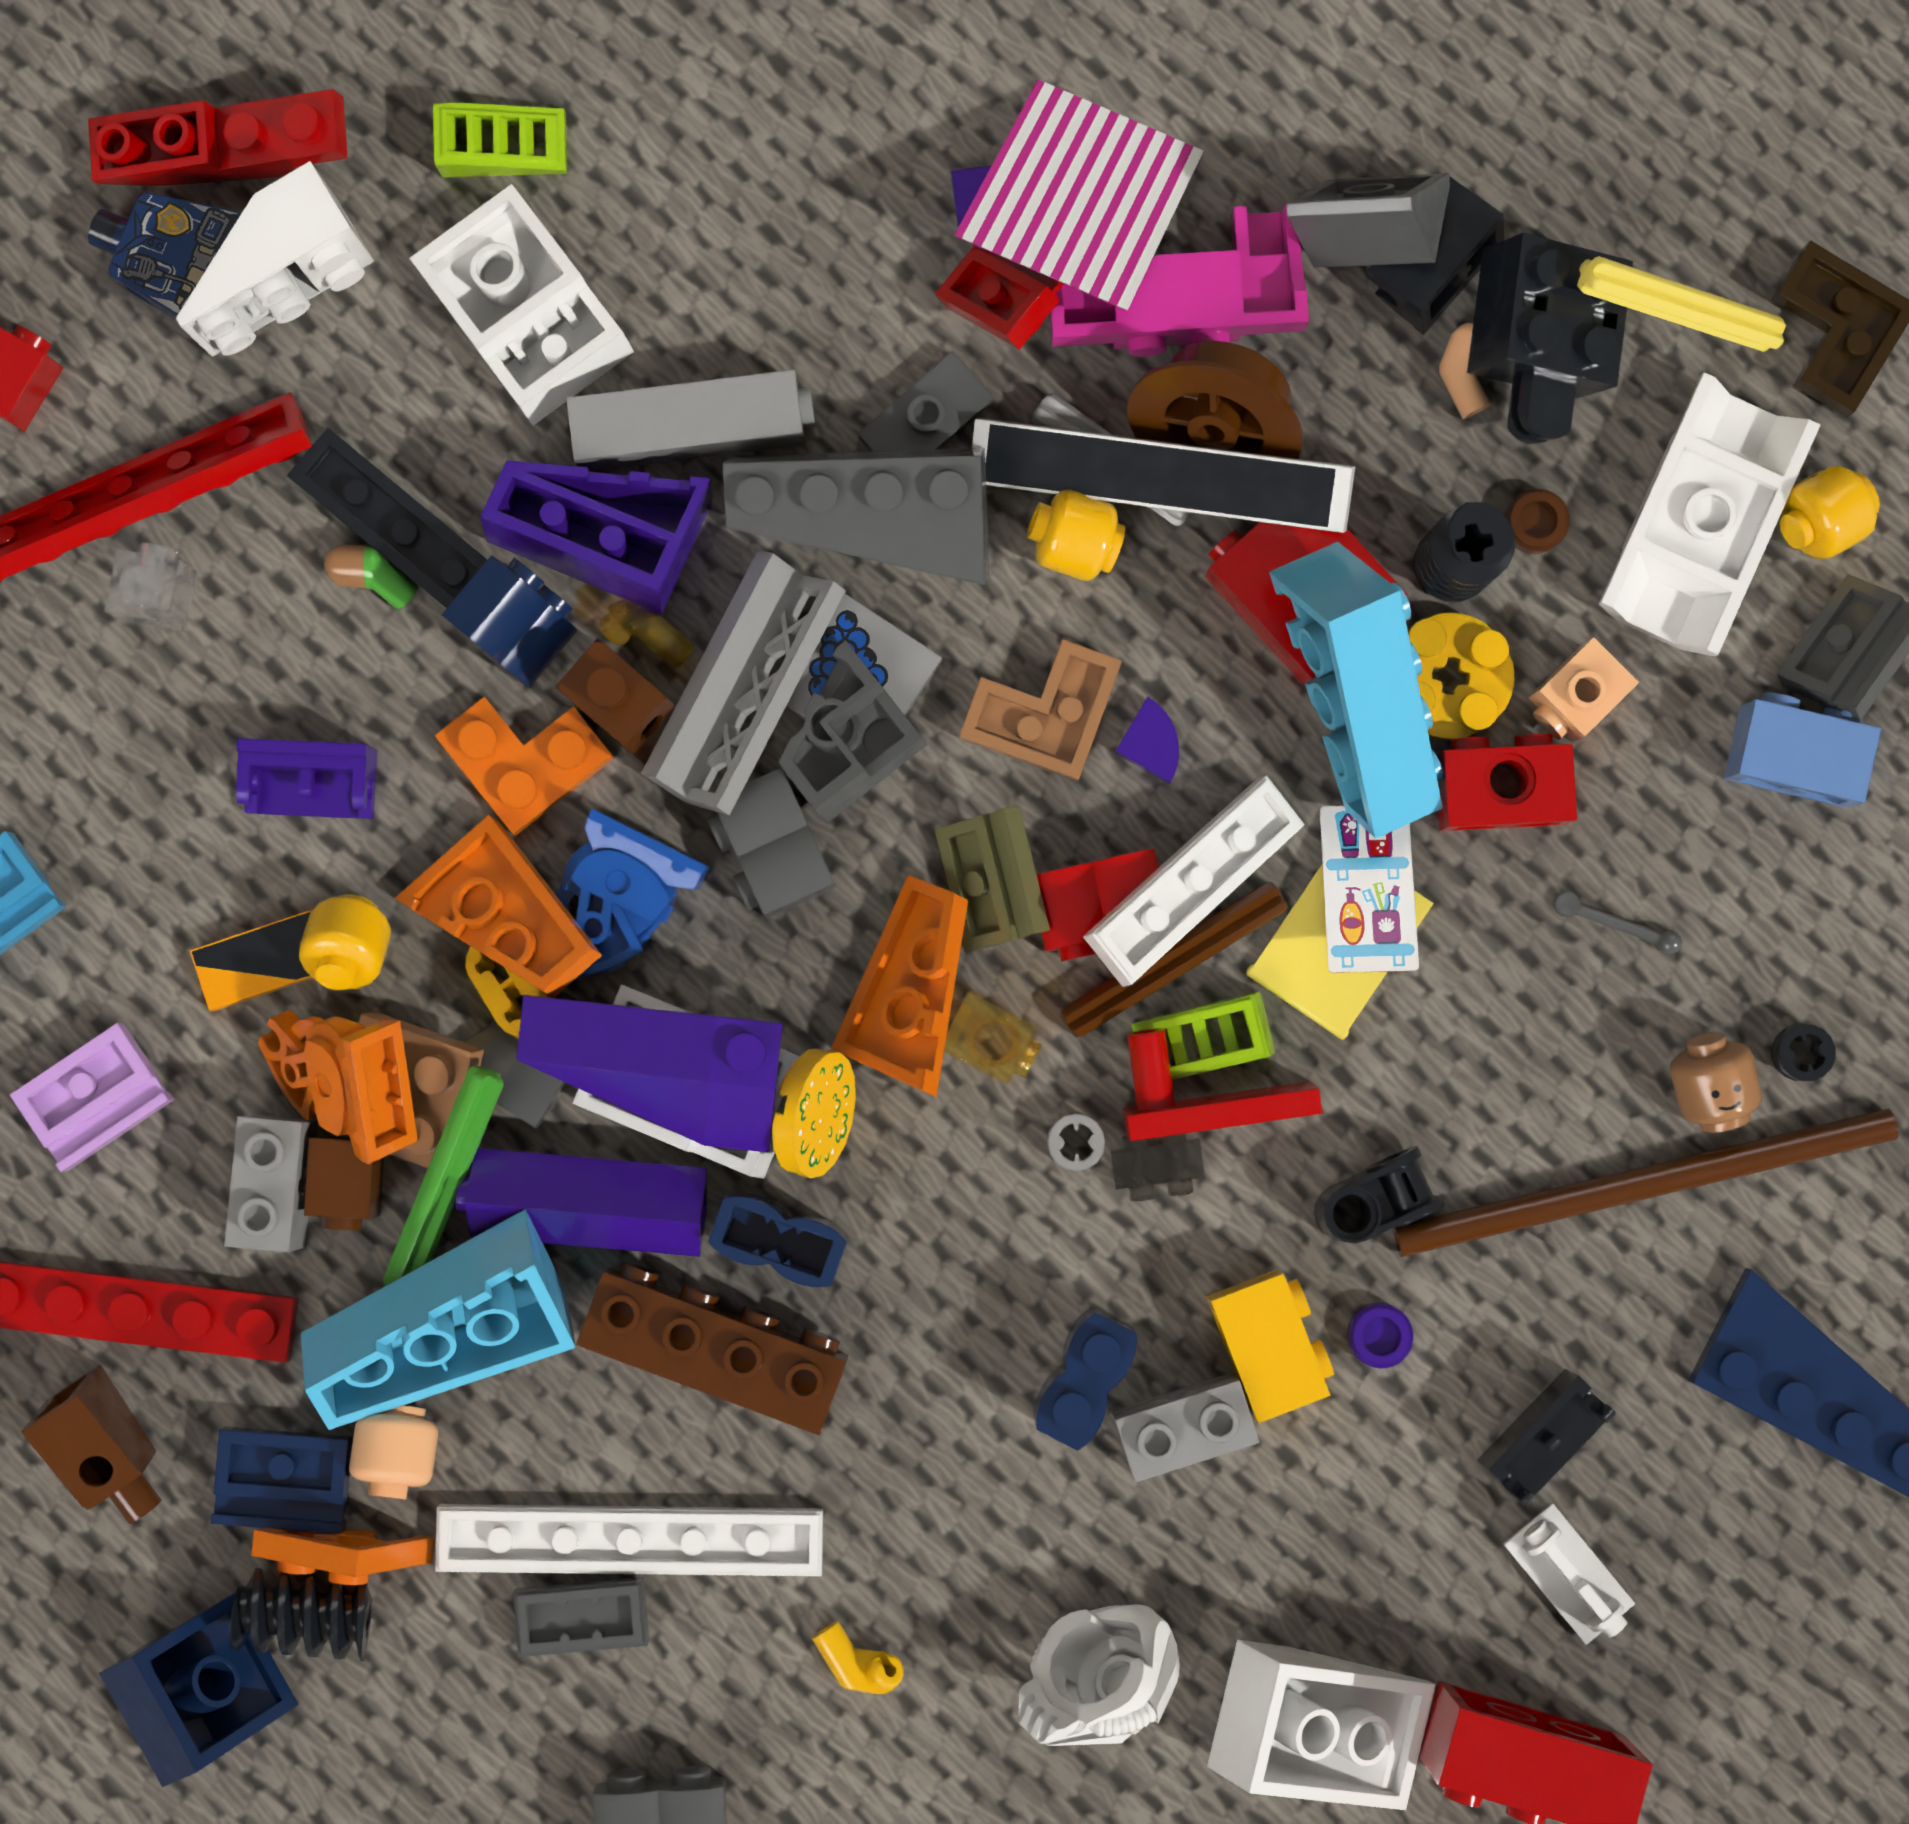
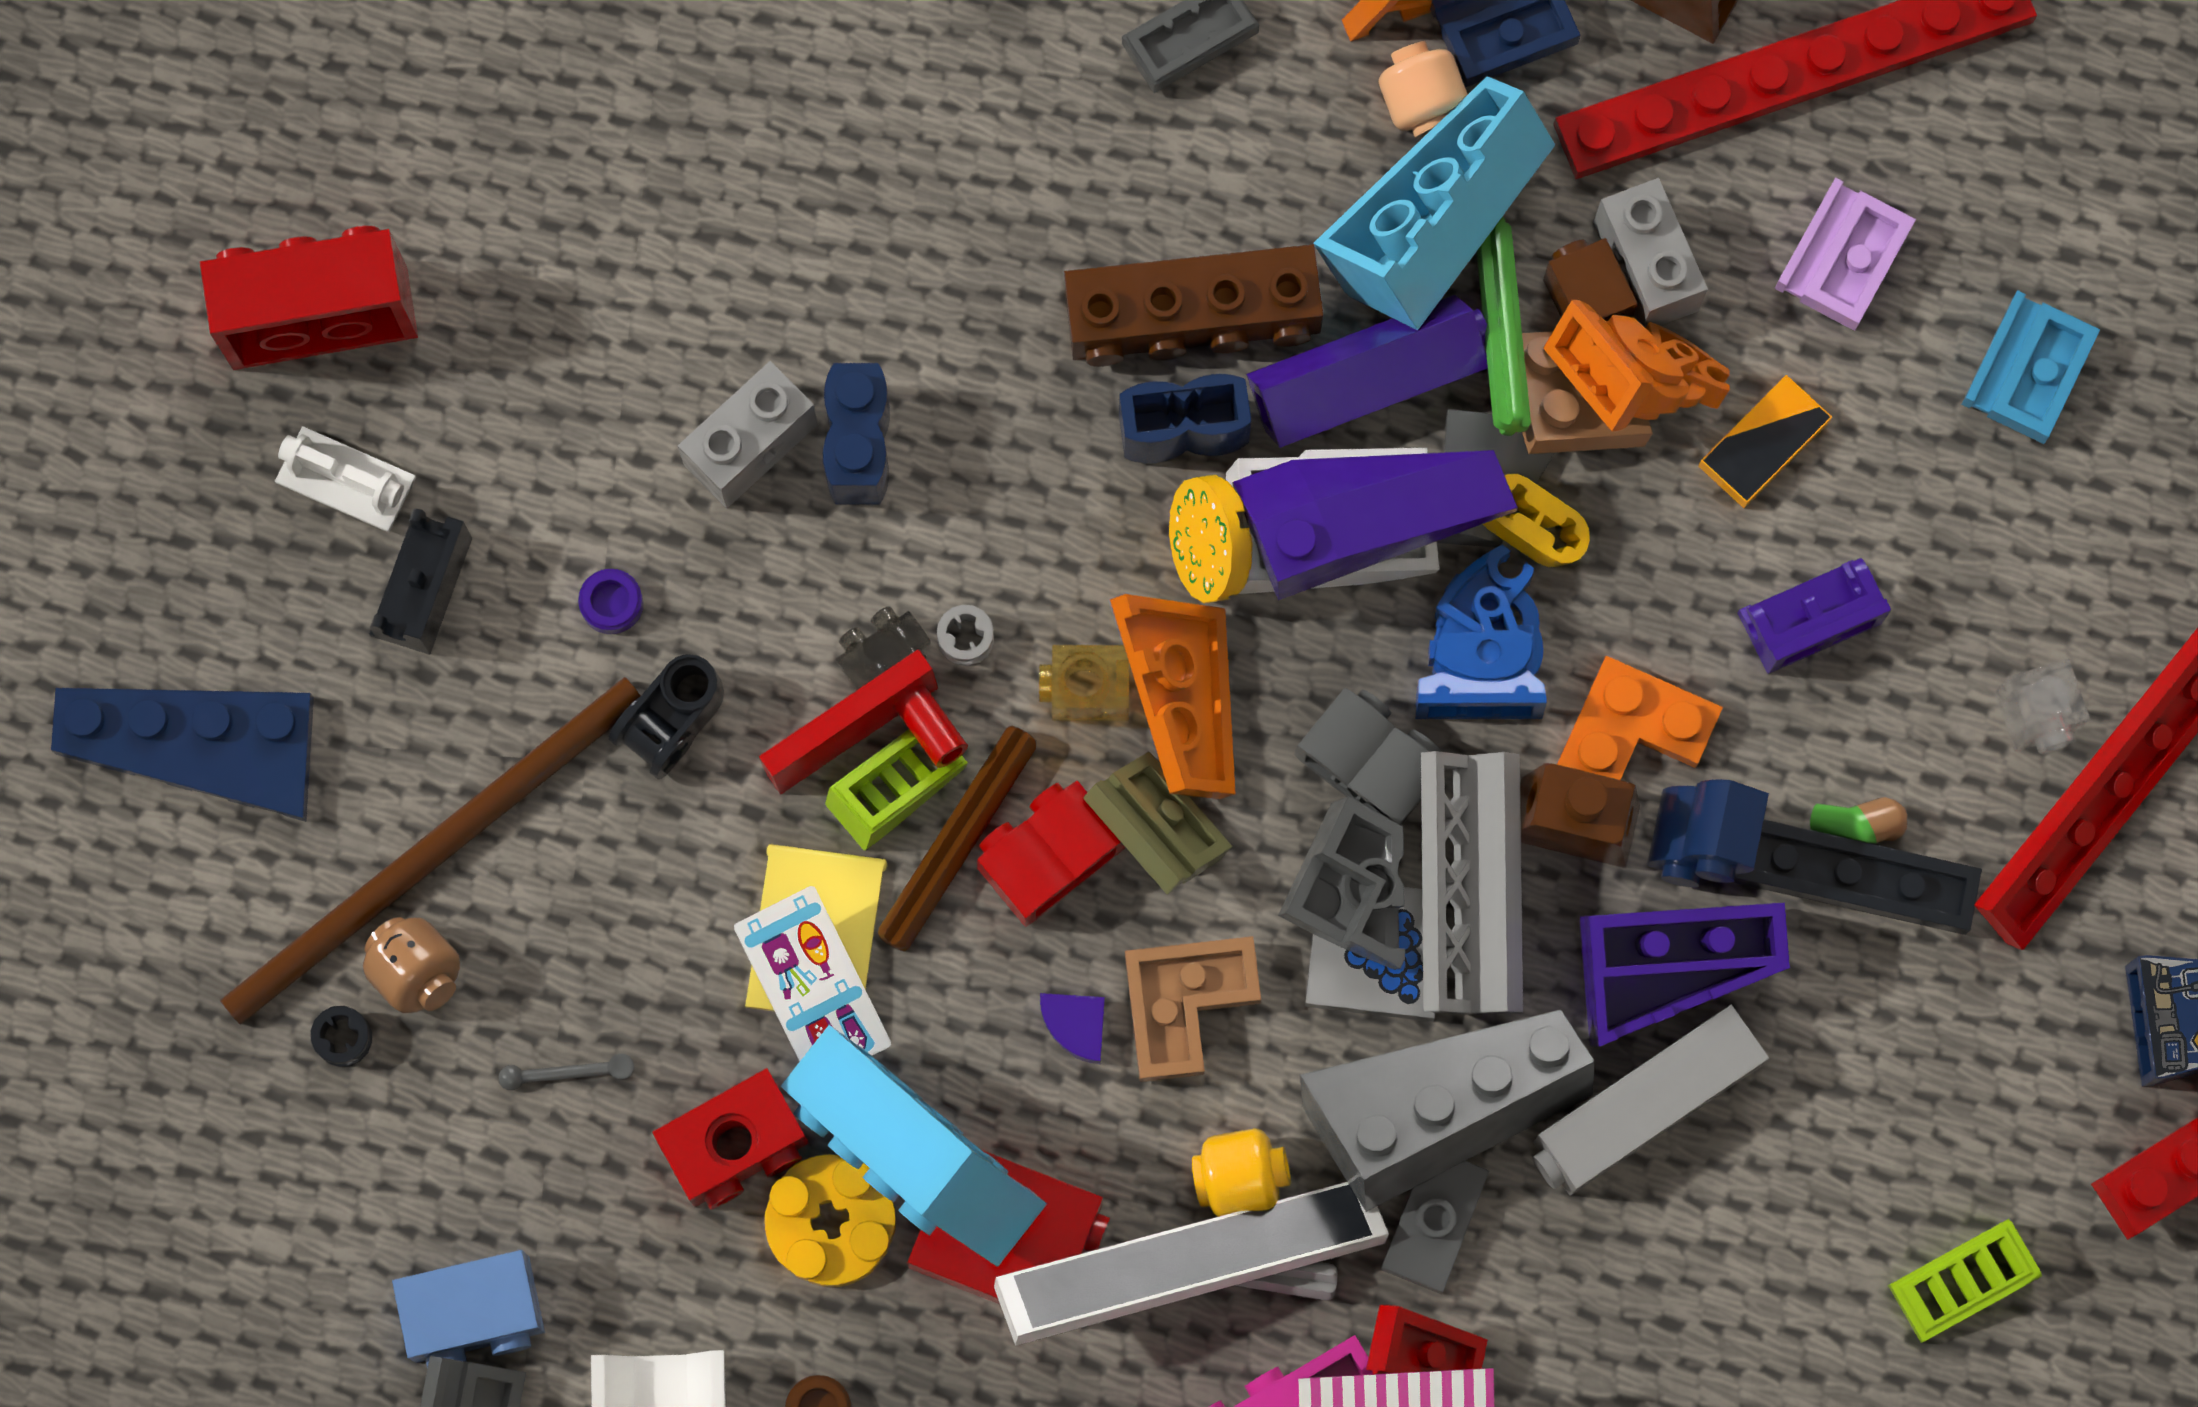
camera: 155 degrees right, 10 degrees down
white slope [176,161,374,357] -> none
yellow head [299,894,391,990] -> none
orange wing [394,815,602,998] -> none
white slope [410,184,634,426] -> none
white tile [435,1504,823,1576] -> none
clear yellow arm [599,600,694,668] -> none
yellow arm [811,1620,904,1694] -> none
white helmet [1017,1604,1180,1746] -> none
white tile [1083,775,1305,987] -> none
reddish brown piece [1127,341,1303,459] -> none
yellow brick [1206,1269,1334,1423] -> none
white slope [1207,1640,1436,1810] -> none
black piece [1414,502,1515,602] -> none
light nougat brick [1528,637,1639,743] -> none

